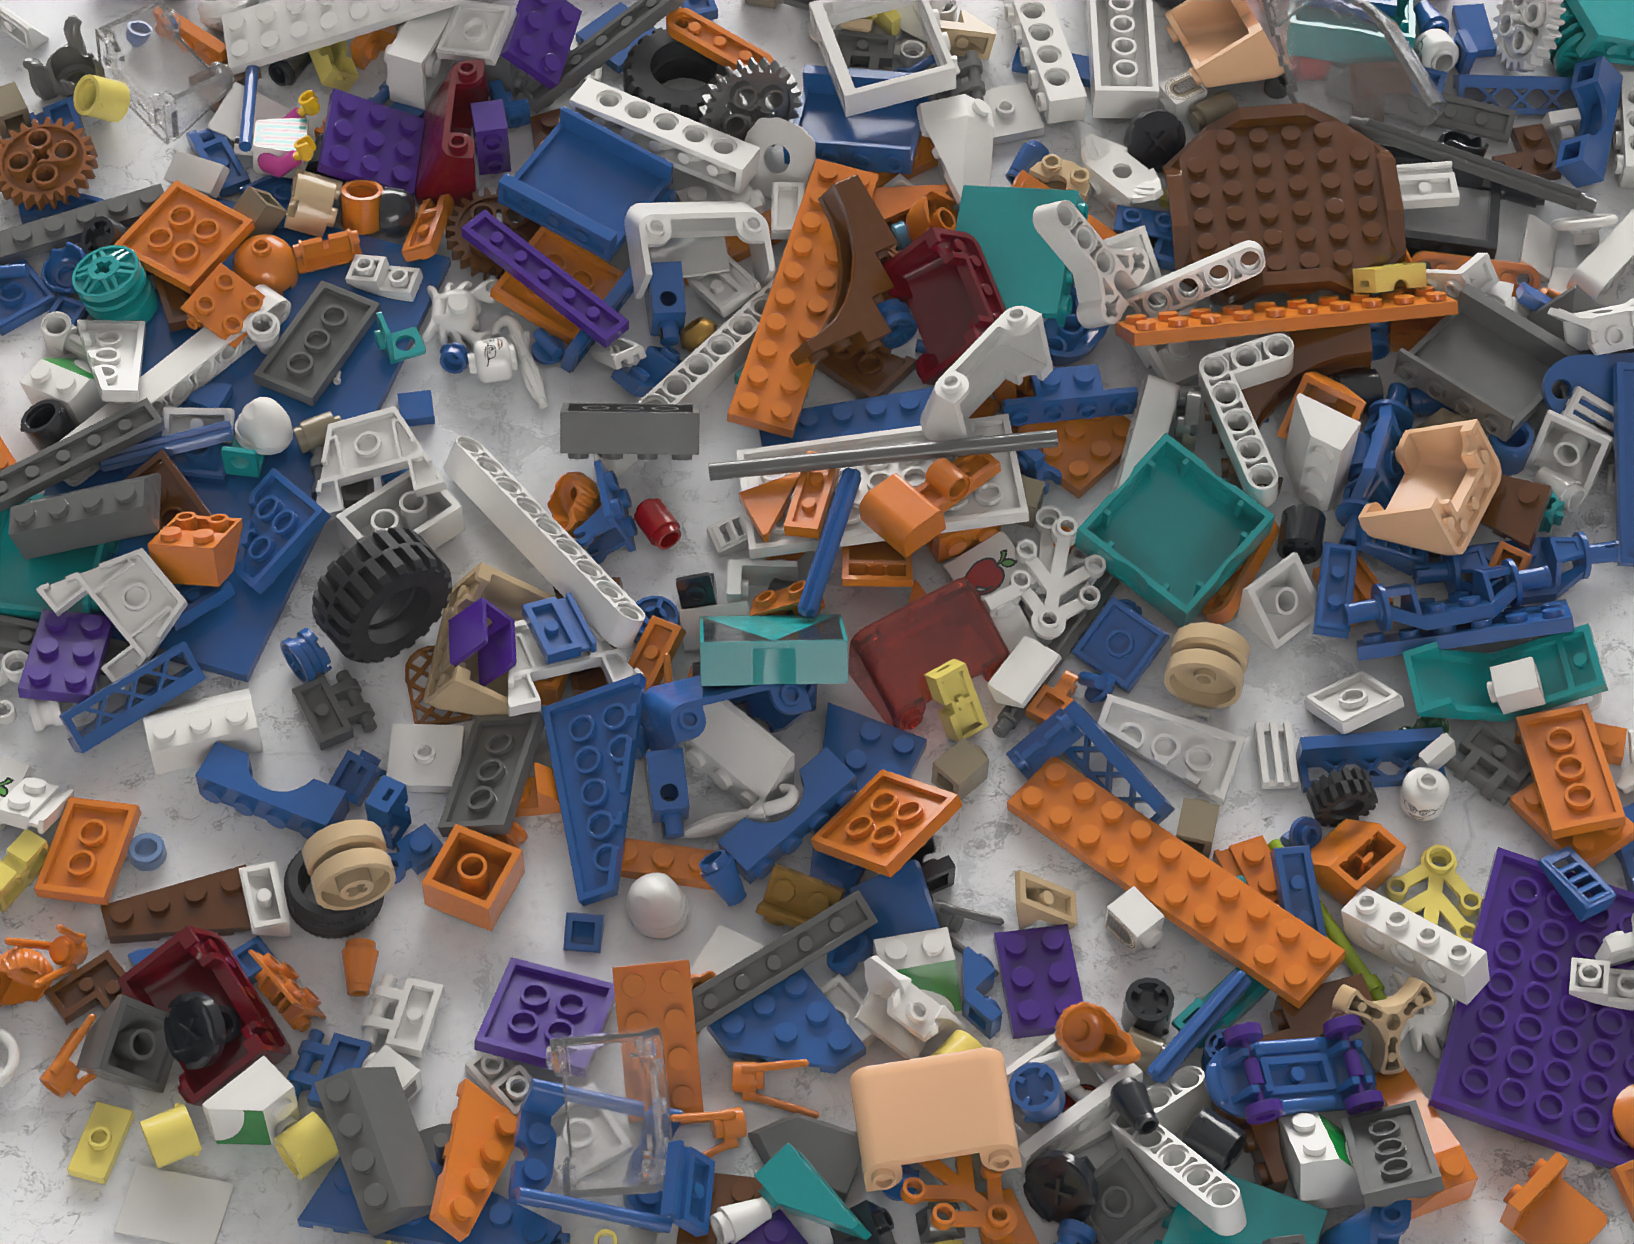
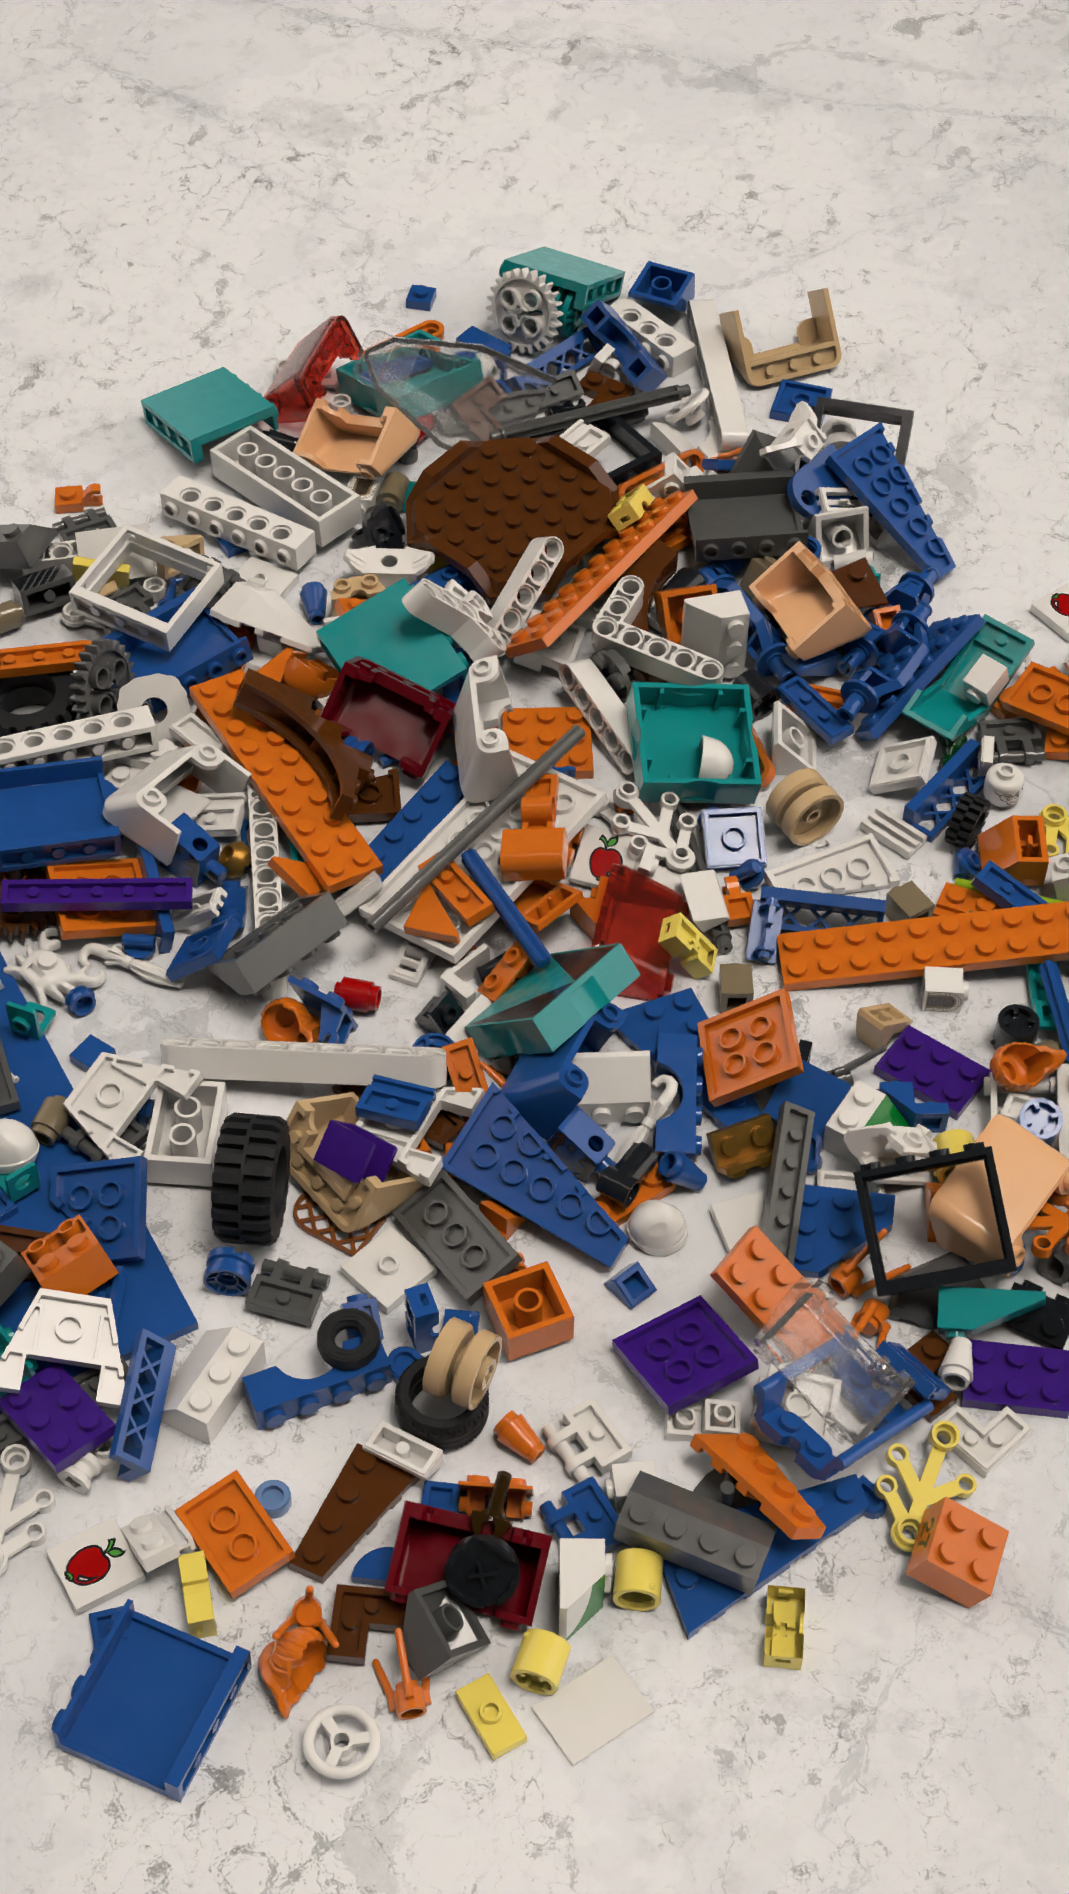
camera: 45 degrees left, 5 degrees down
white head [467,337,518,384] -> none
blue bracket [1002,364,1138,426] -> none
none -> blue tile [166,917,240,982]
none -> orange tile [267,856,325,896]
none -> black tyre [317,1308,380,1371]
none -> white tile [335,870,383,917]
none -> dark brown bar [471,1471,513,1538]
none -> black piece [596,1142,658,1208]
none -> white helmet [698,735,734,779]
none -> black window [853,1142,1018,1297]

